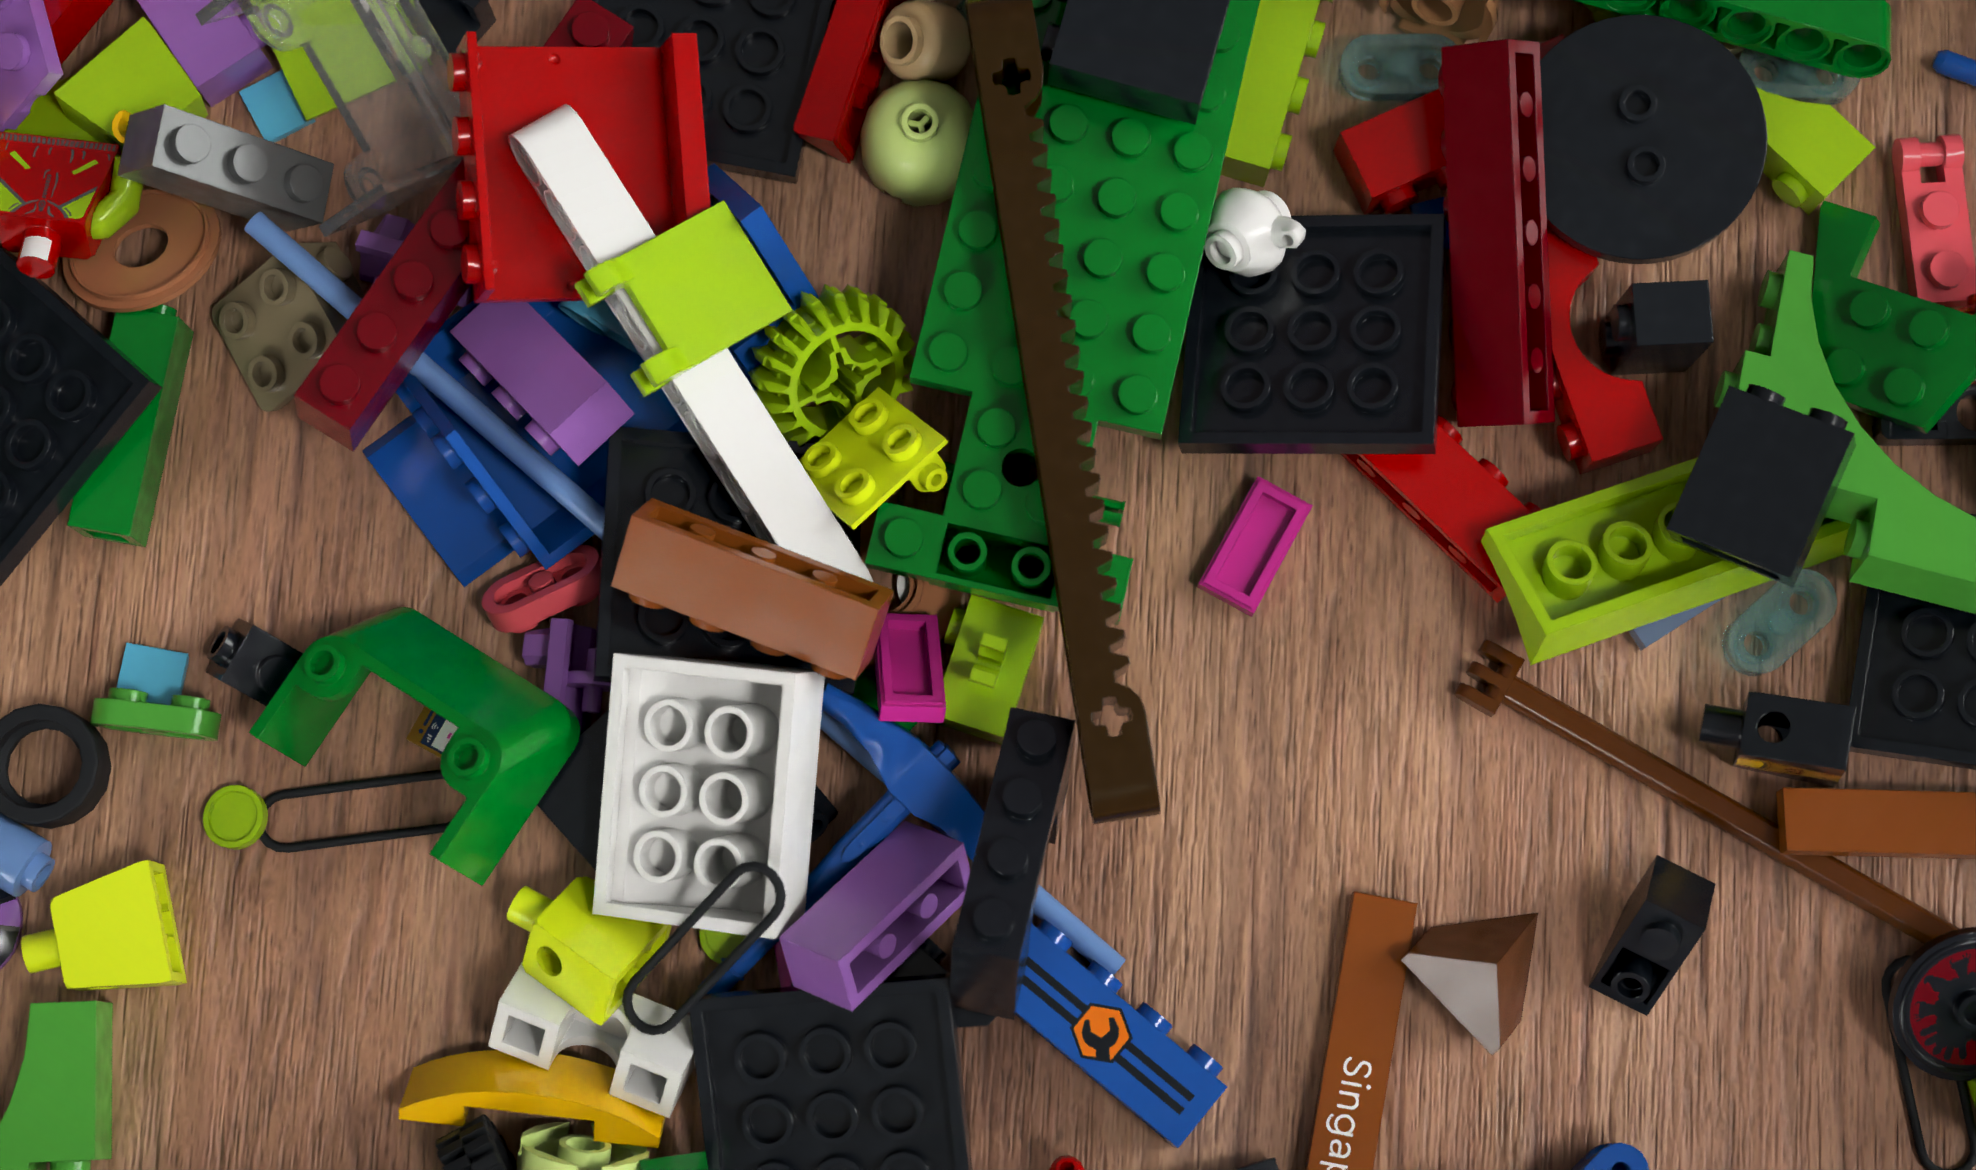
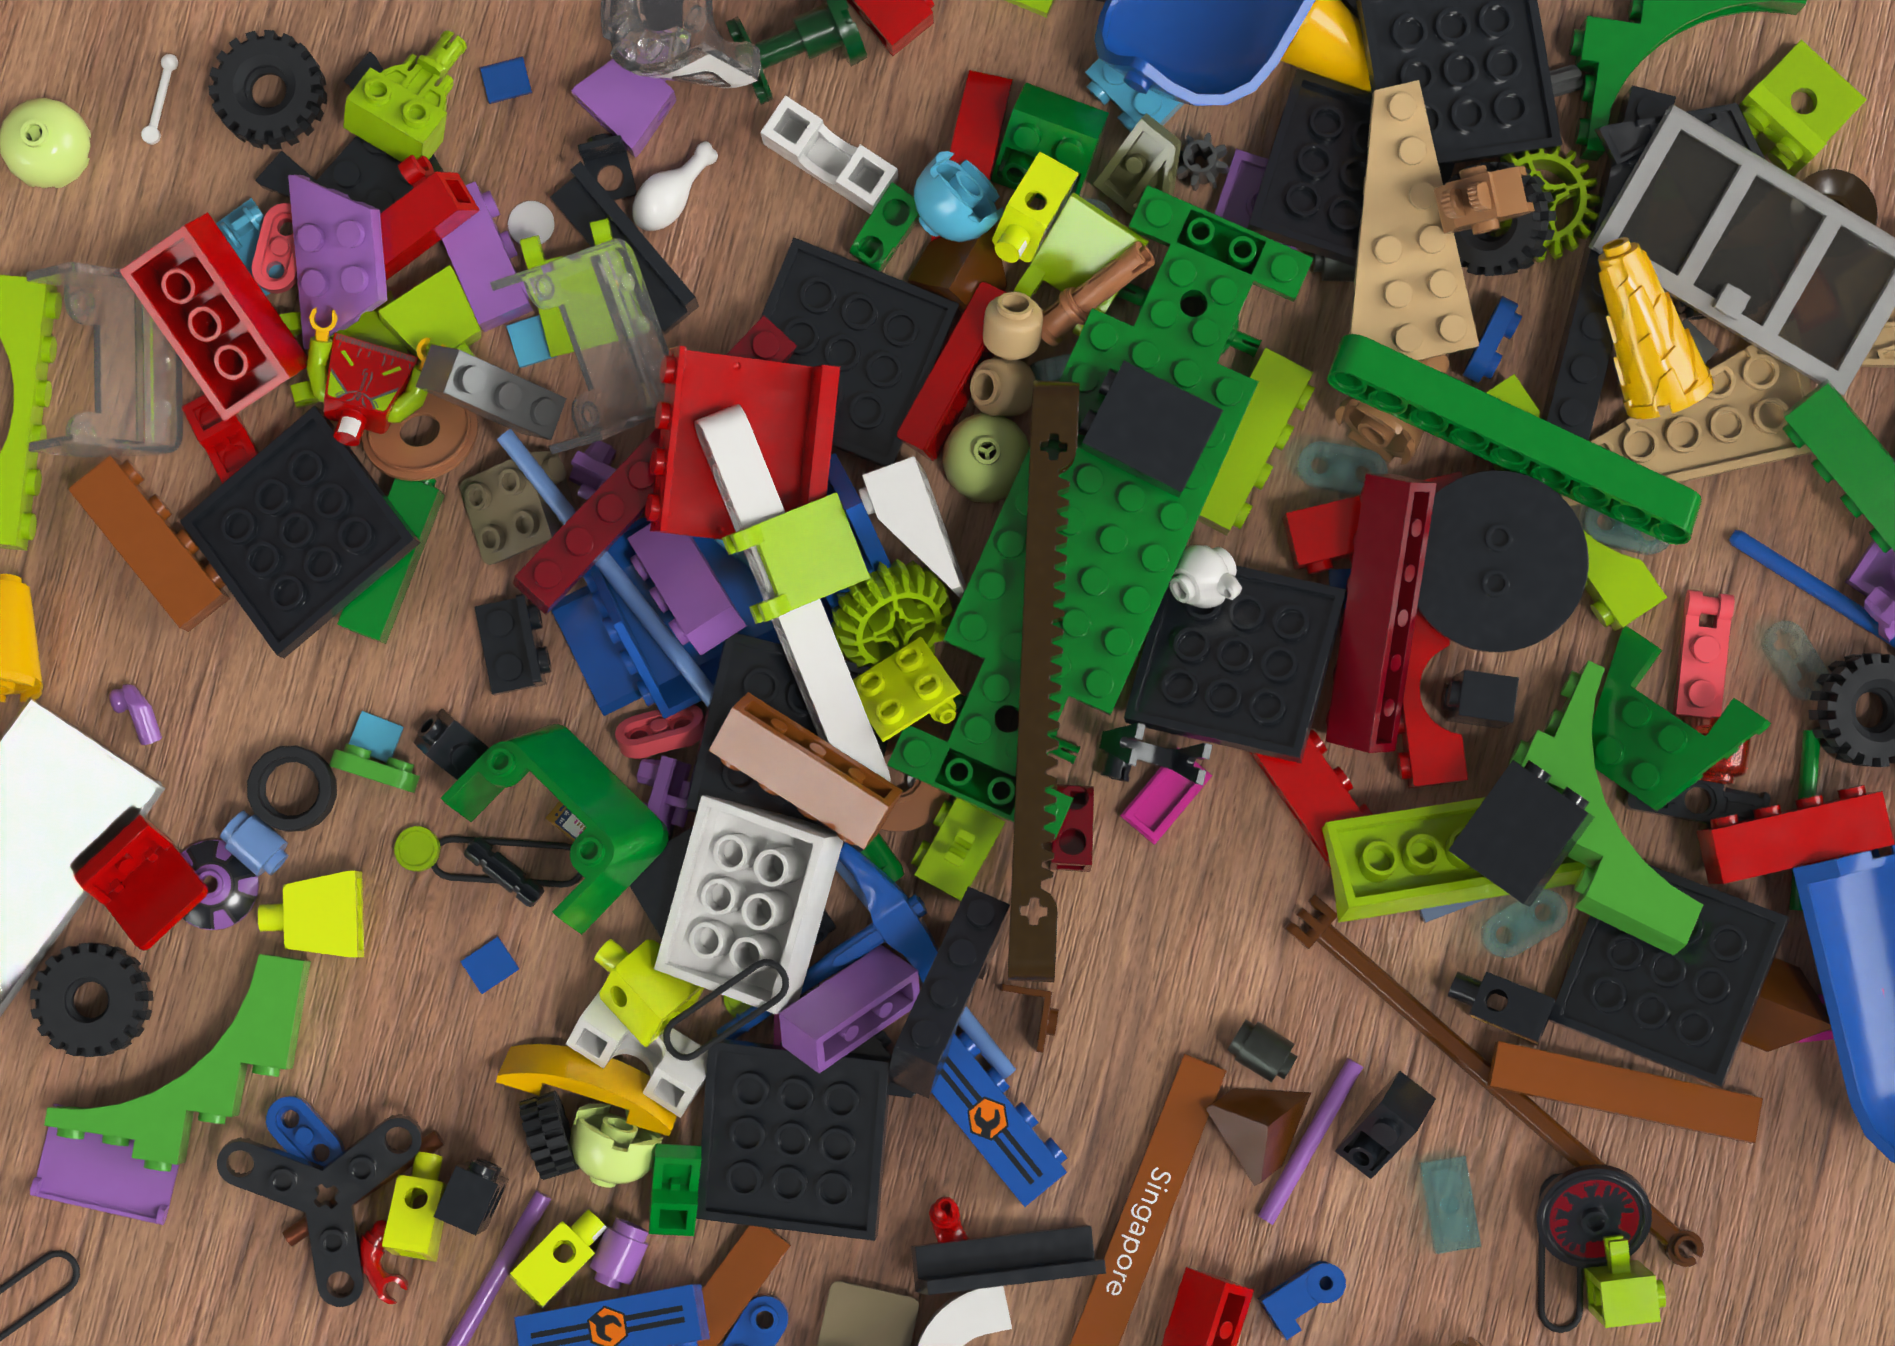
camera: 15 degrees right, 5 degrees up
dark pink tile [874,613,946,723] -> none
none -> blue piece [460,936,519,994]
none -> black axle [464,837,545,907]
none -> black bracket [475,594,552,696]
none -> white slope [859,456,967,599]
none -> reddish brown bracket [999,984,1059,1053]
none -> dark red leg [1050,784,1094,872]
none -> black piece [1099,723,1213,786]
none -> pearl dark grey brick [1227,1019,1298,1083]
none -> medium lavender bar [1257,1058,1363,1225]
none -> clear light blue plate [1419,1155,1481,1254]

